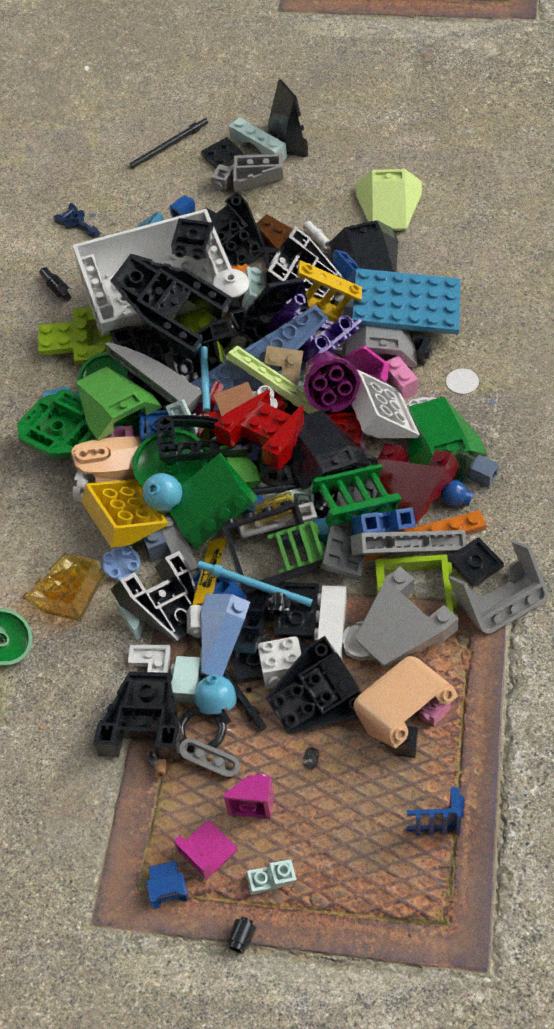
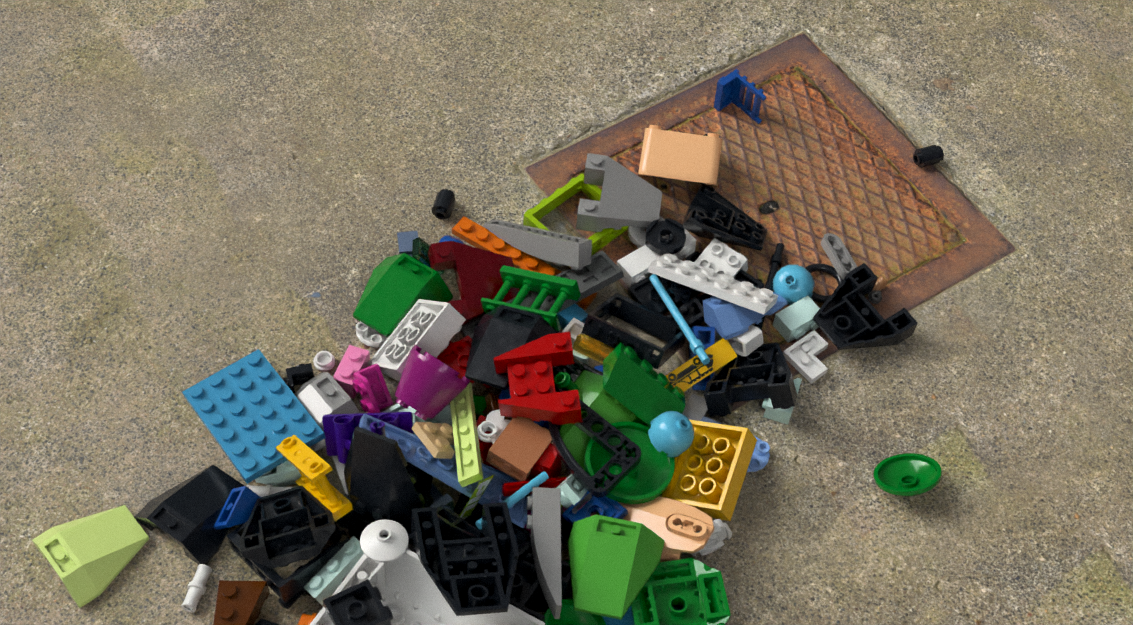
camera: 140 degrees left, 0 degrees up
clear yellow wedge [22,553,105,622] -> none
blue piece [146,861,189,909] -> none
dark pink bracket [173,820,238,880] -> none
dark pink slope [224,774,274,819] -> none
light aqua slope [246,859,297,895] -> none
bright green plate [267,520,325,573] -> none
blue arch [350,507,416,535] -> none
white sticker [446,369,479,394] -> none
black plate [448,537,504,588] -> none
light grey windscreen [448,540,548,634] -> none
none -> white plate [313,351,335,371]
none -> black brick [432,189,456,219]
none -> green pin [554,372,579,391]
none -> black plate [645,218,686,255]
none -> white plate [648,254,778,315]

